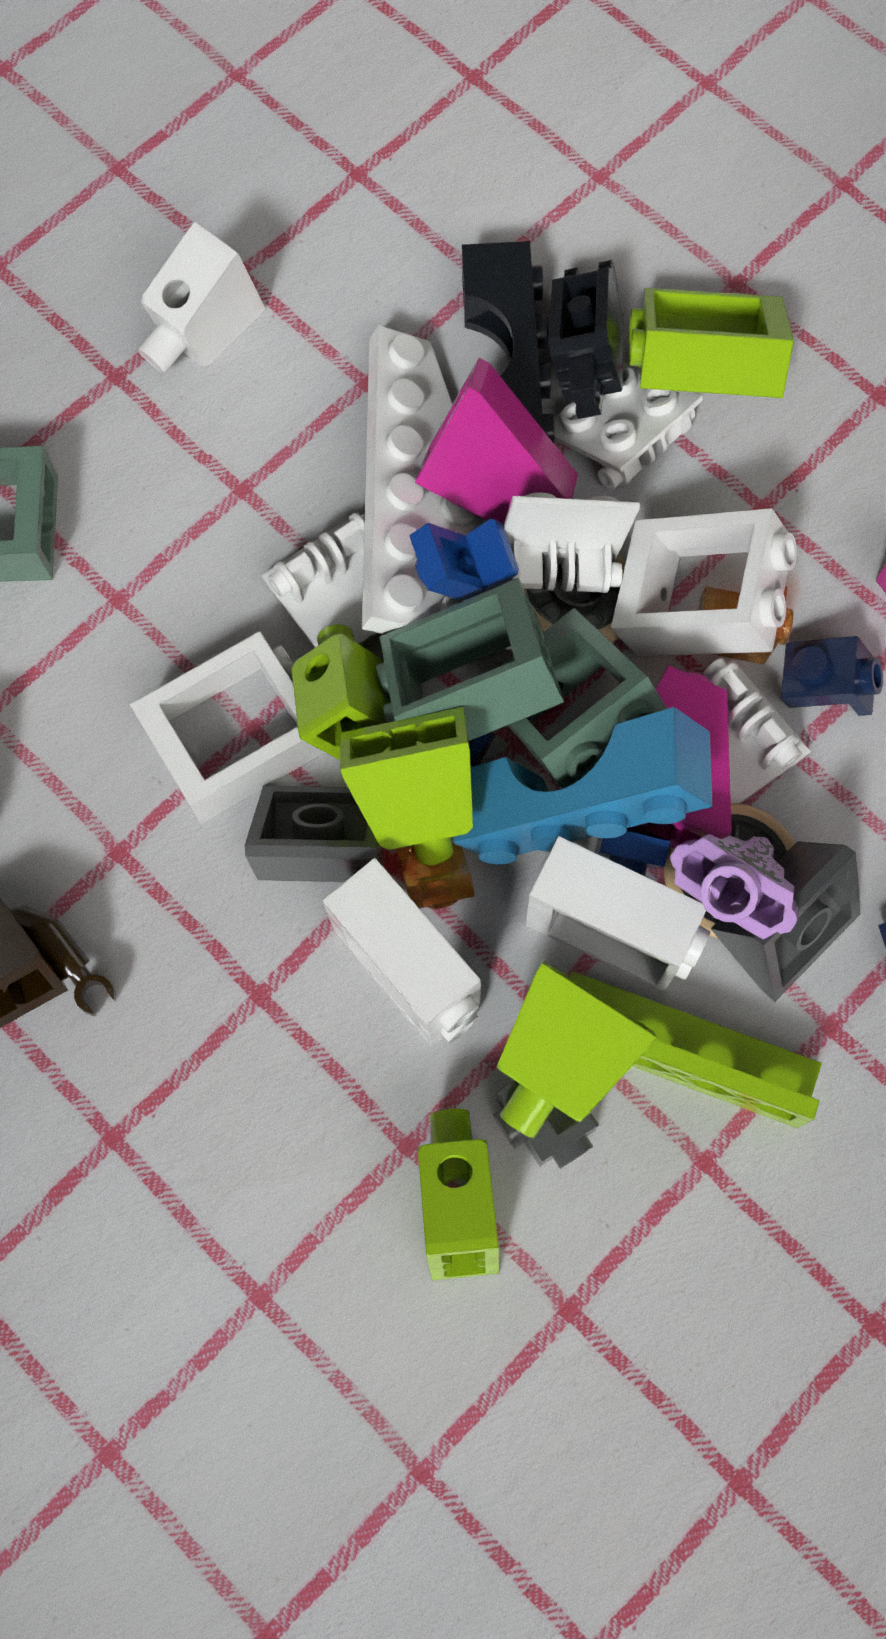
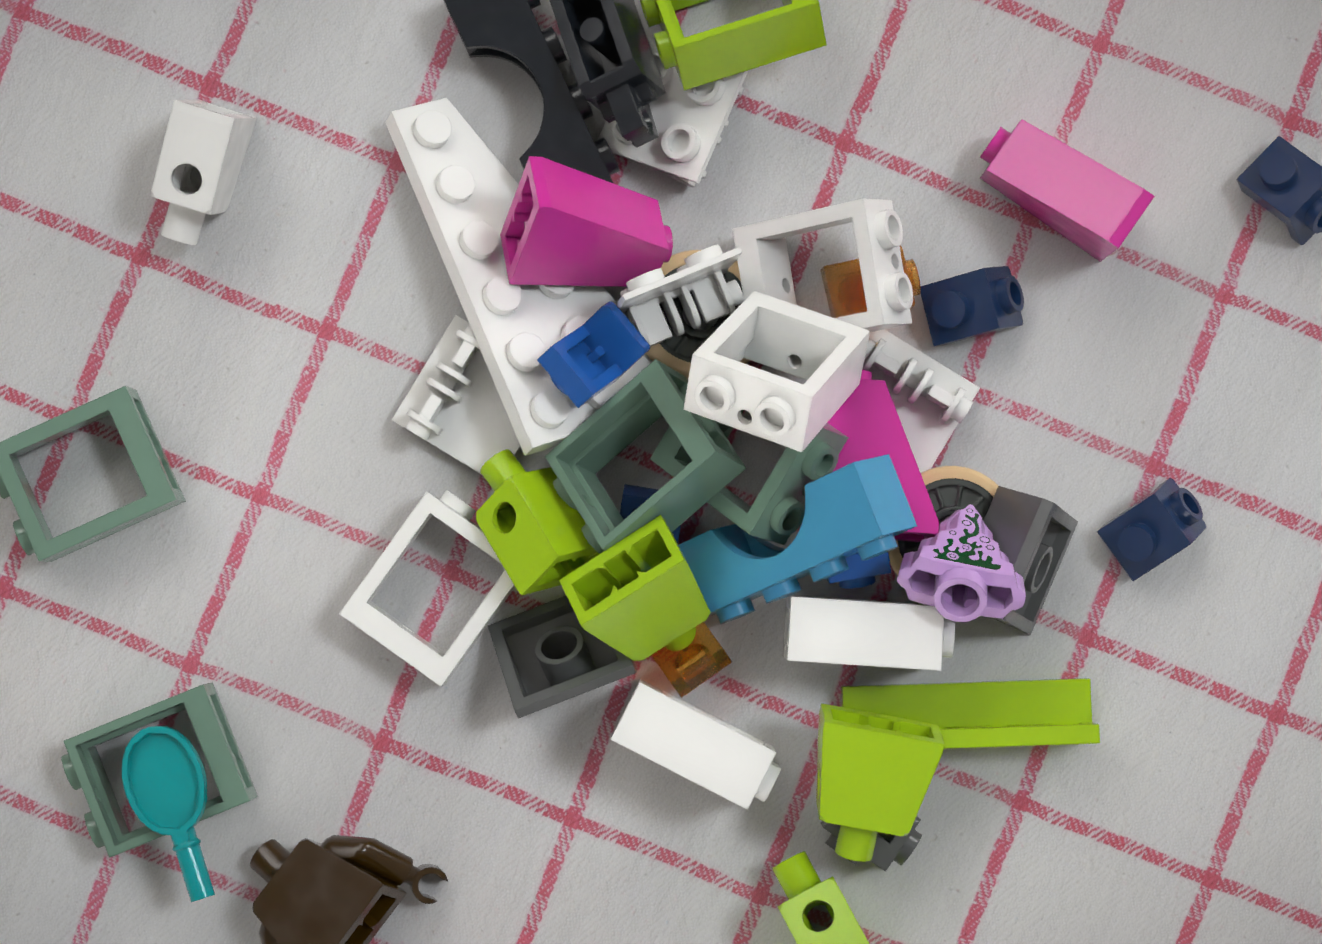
camera: 25 degrees left, 15 degrees up
none -> white window [683,291,870,452]

